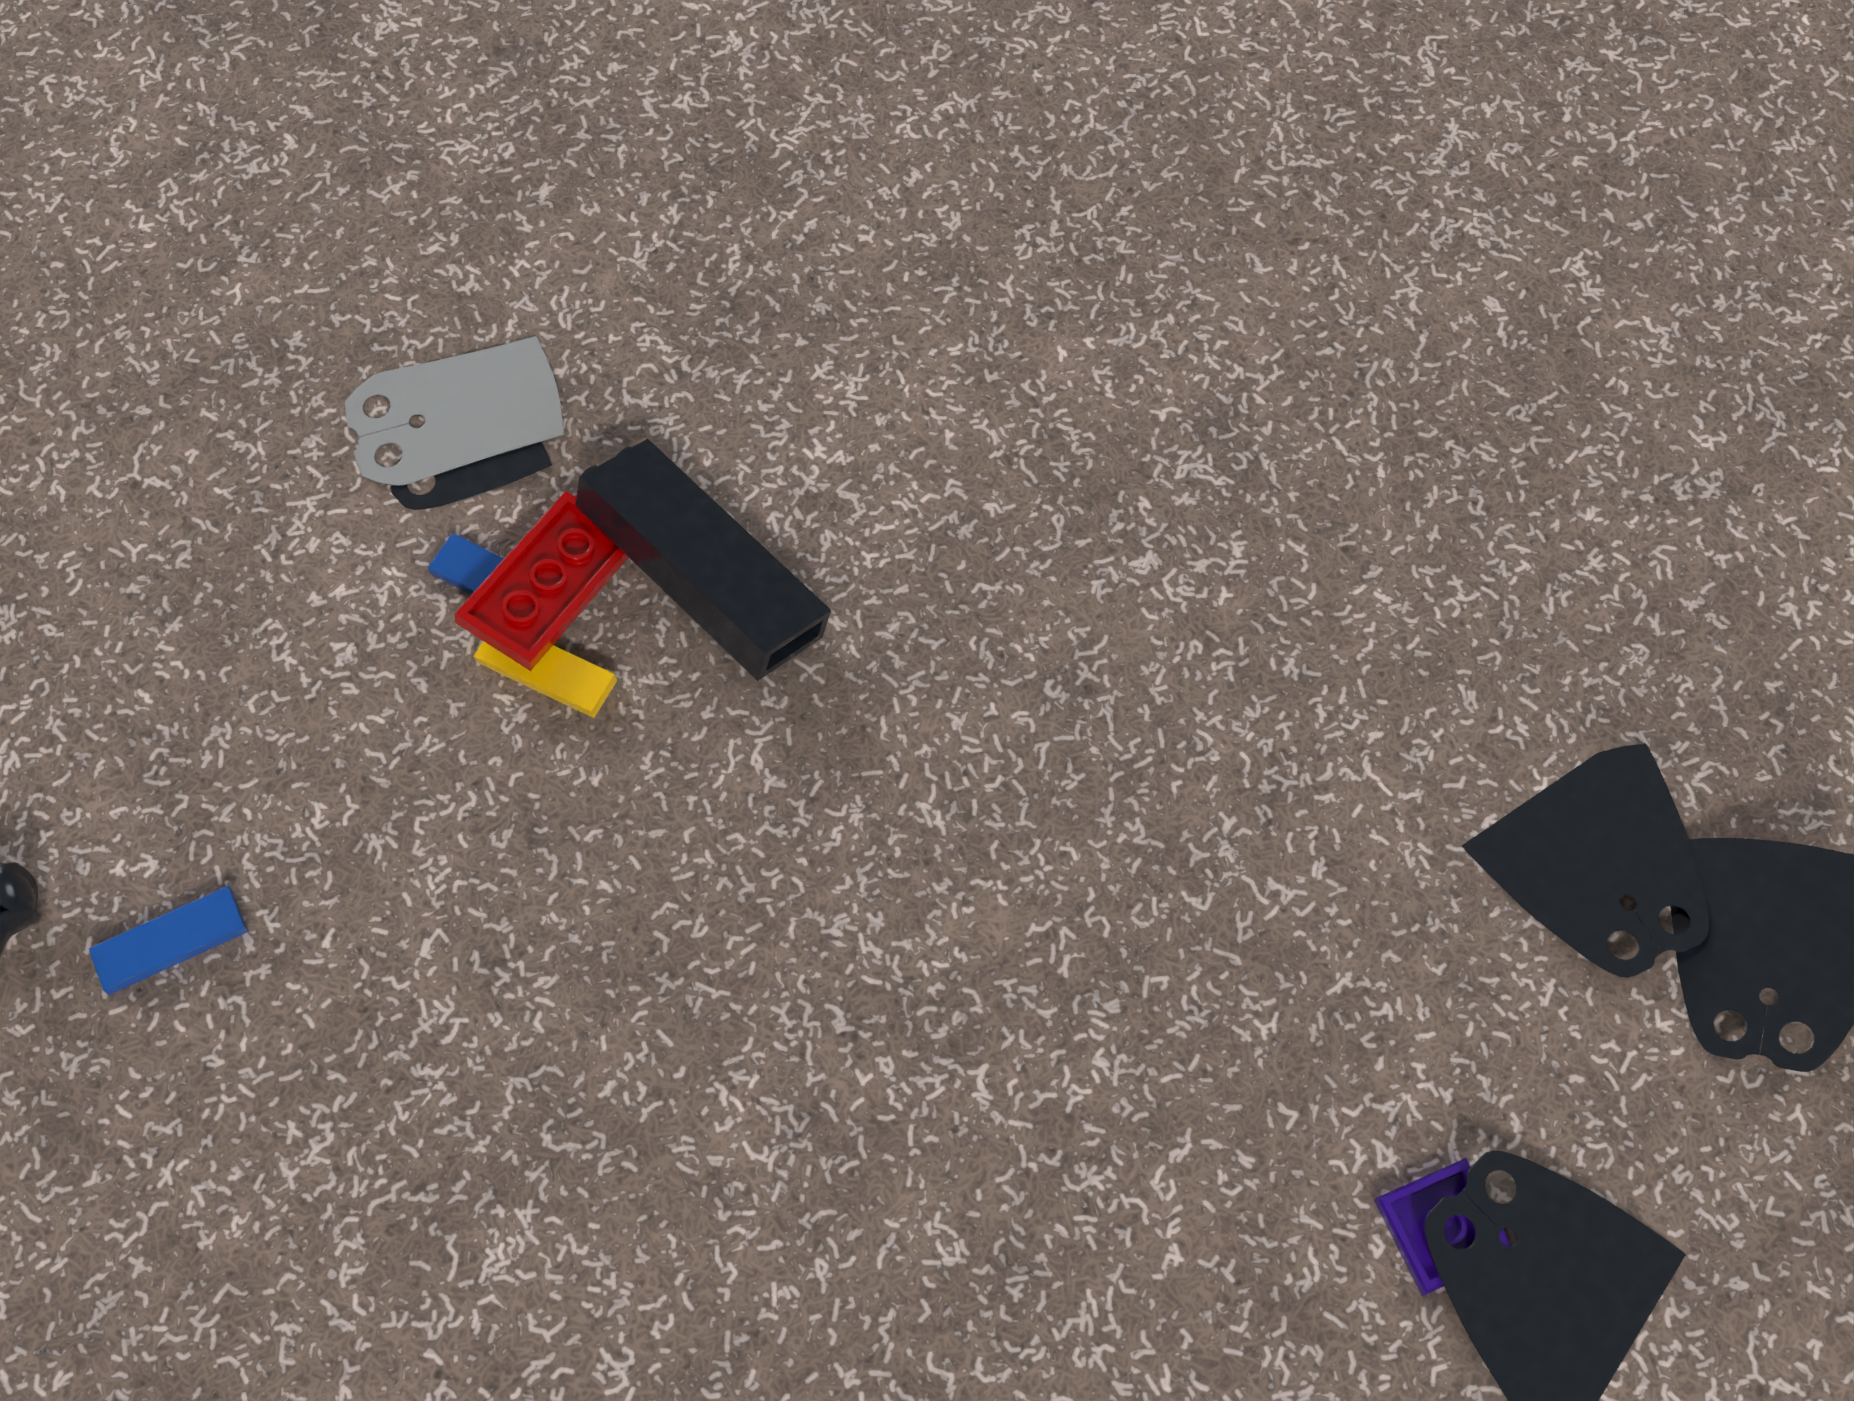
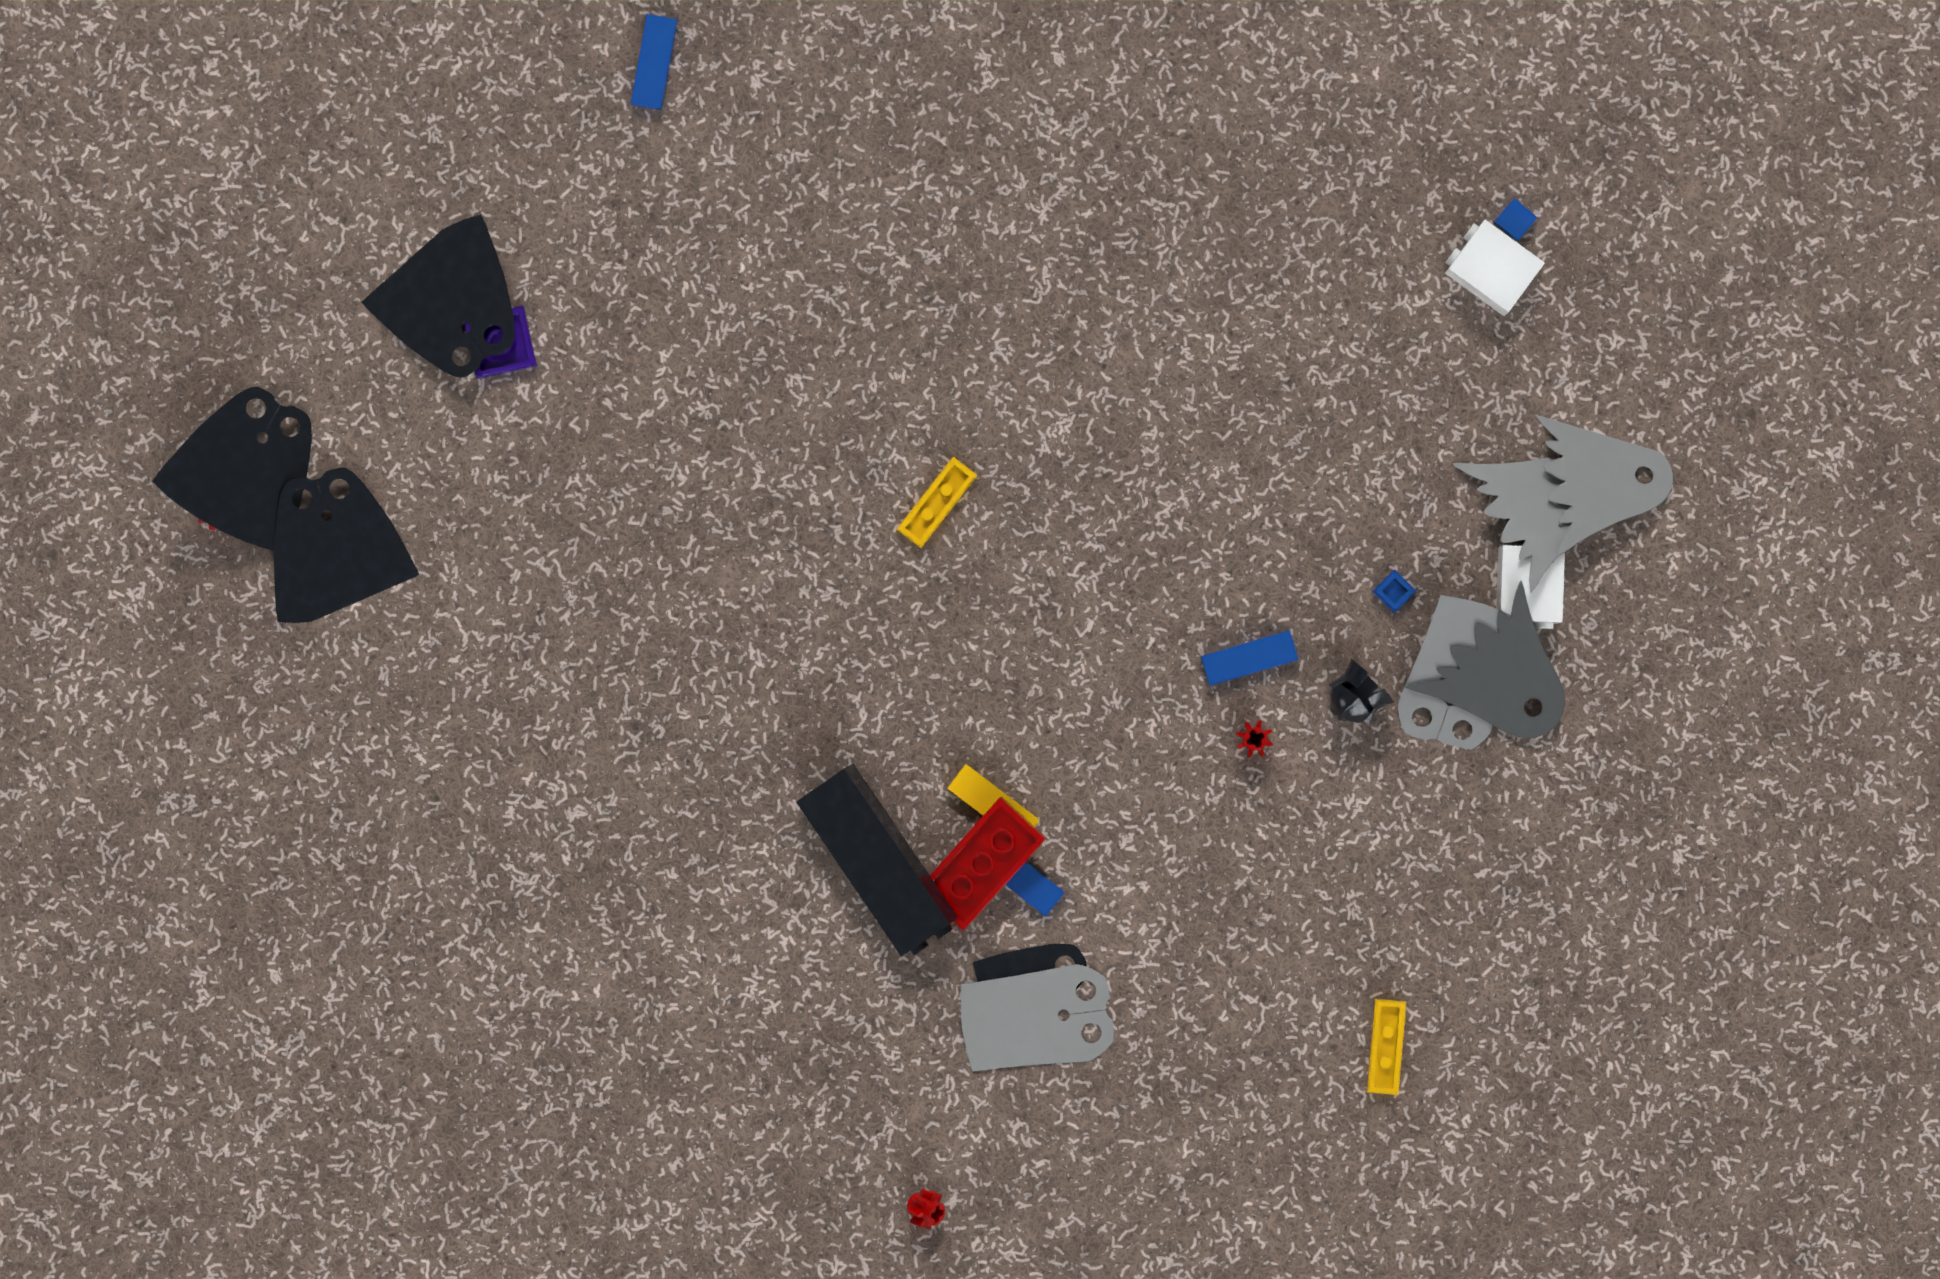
camera: 170 degrees left, 20 degrees up
none -> yellow tile [897,457,977,548]
none -> red gear [907,1188,945,1229]
none -> red gear [1235,720,1273,758]

